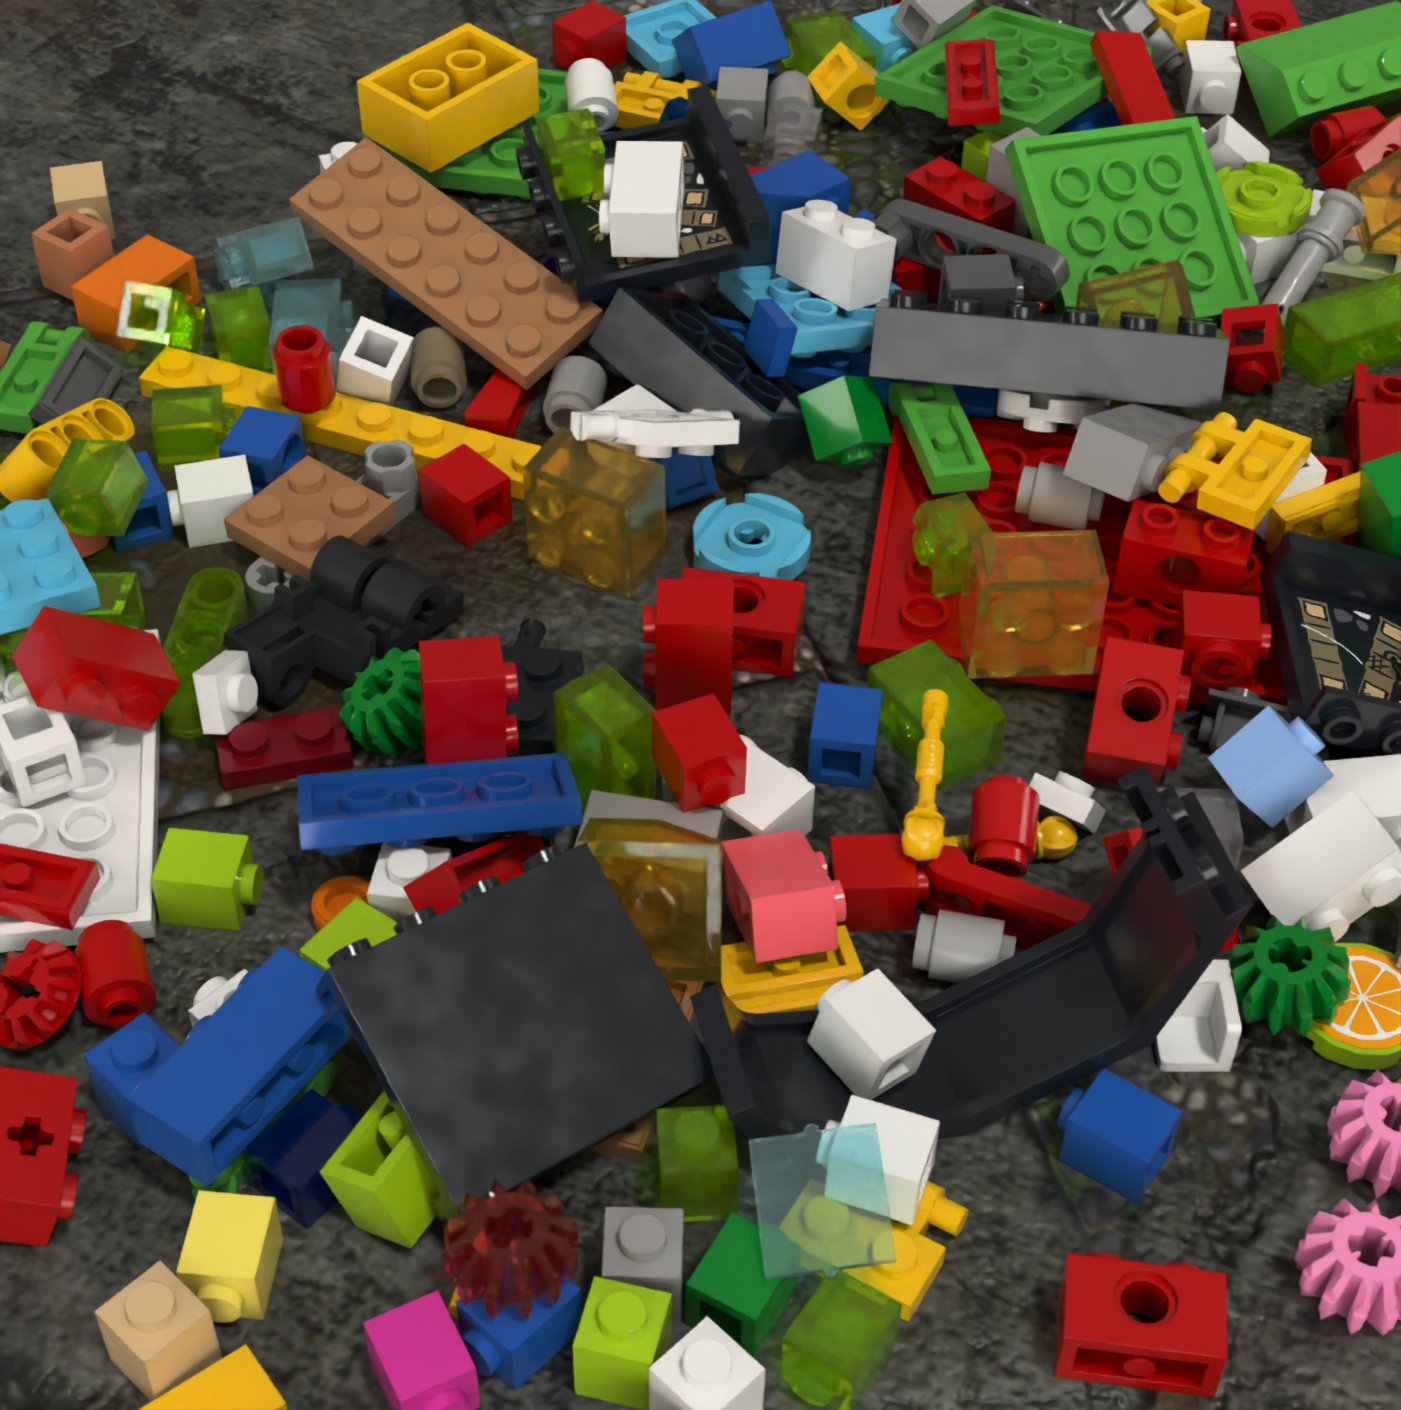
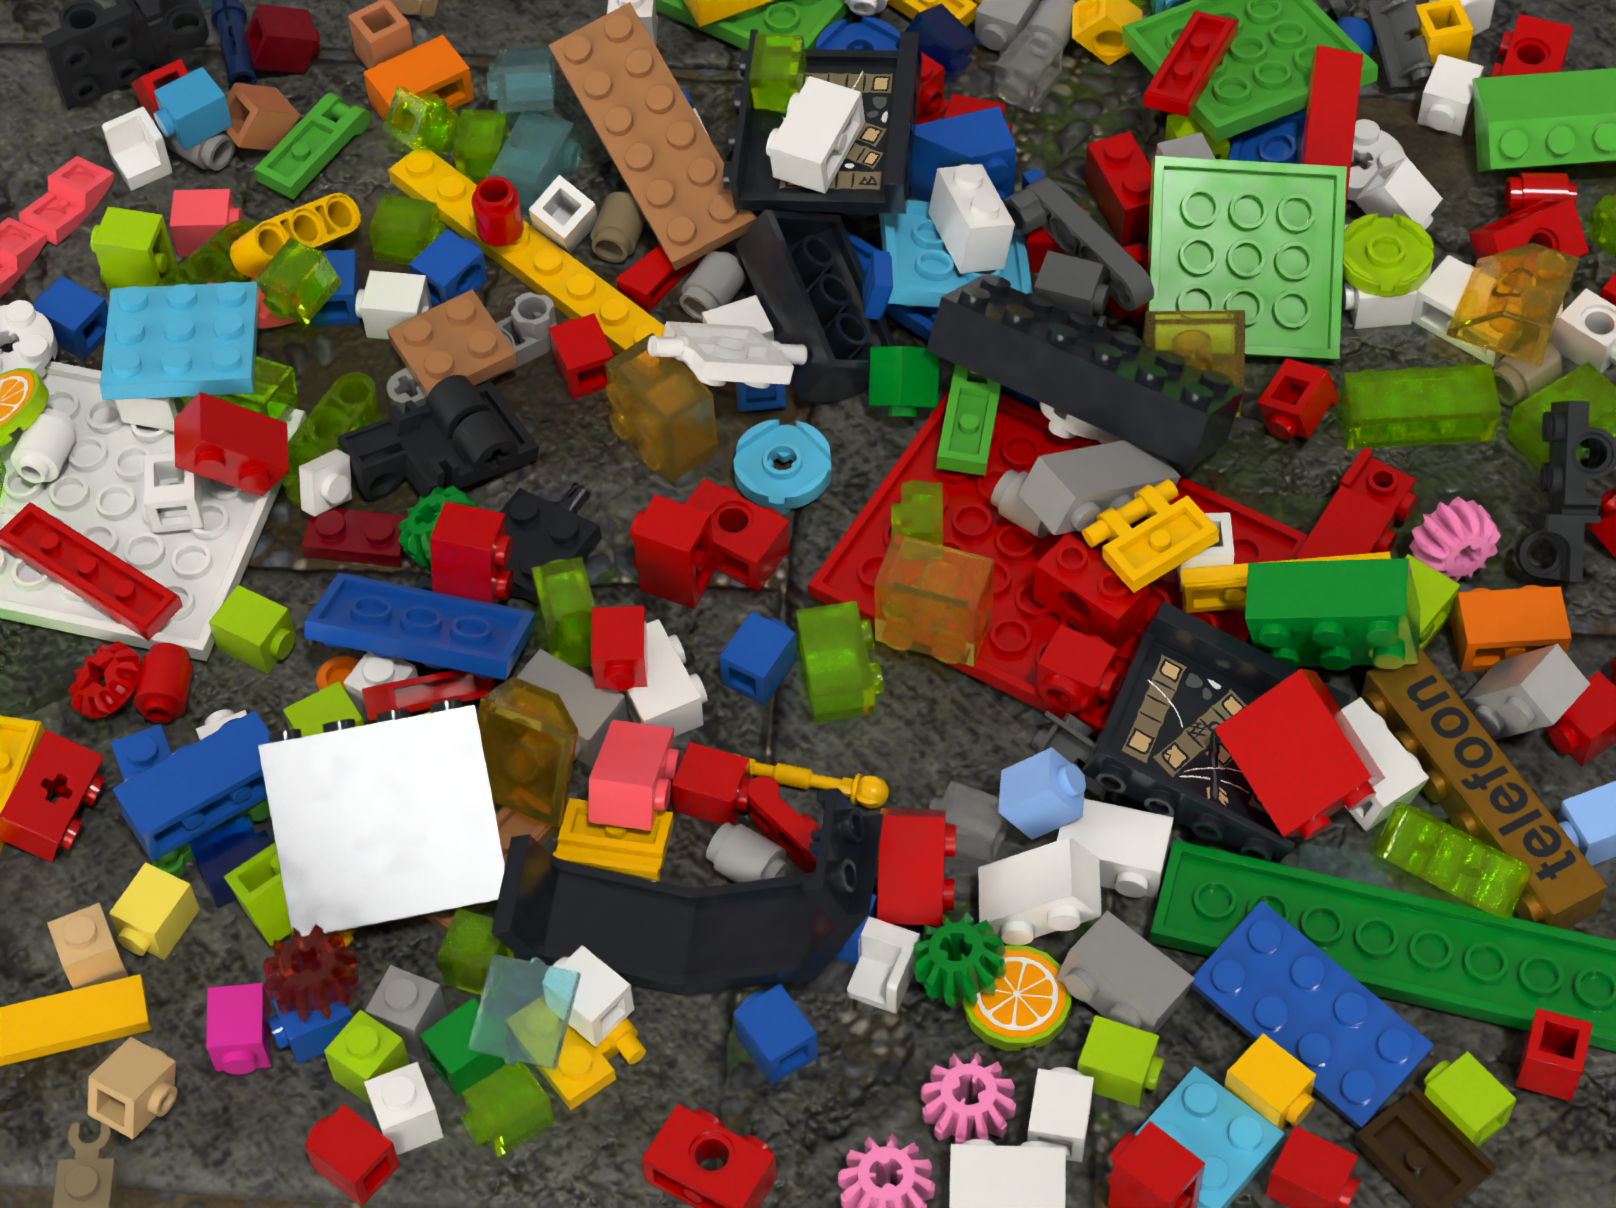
camera: 25 degrees right, 10 degrees up
dark grey tile [28,335,125,425] -> none
white brick [807,968,936,1100] -> none
yellow piece [901,689,949,861] -> none
red brick [967,775,1040,878] -> none
white plate [1029,771,1106,834] -> none
red brick [1080,636,1192,789] -> none
light grey pin [1255,188,1366,336] -> none

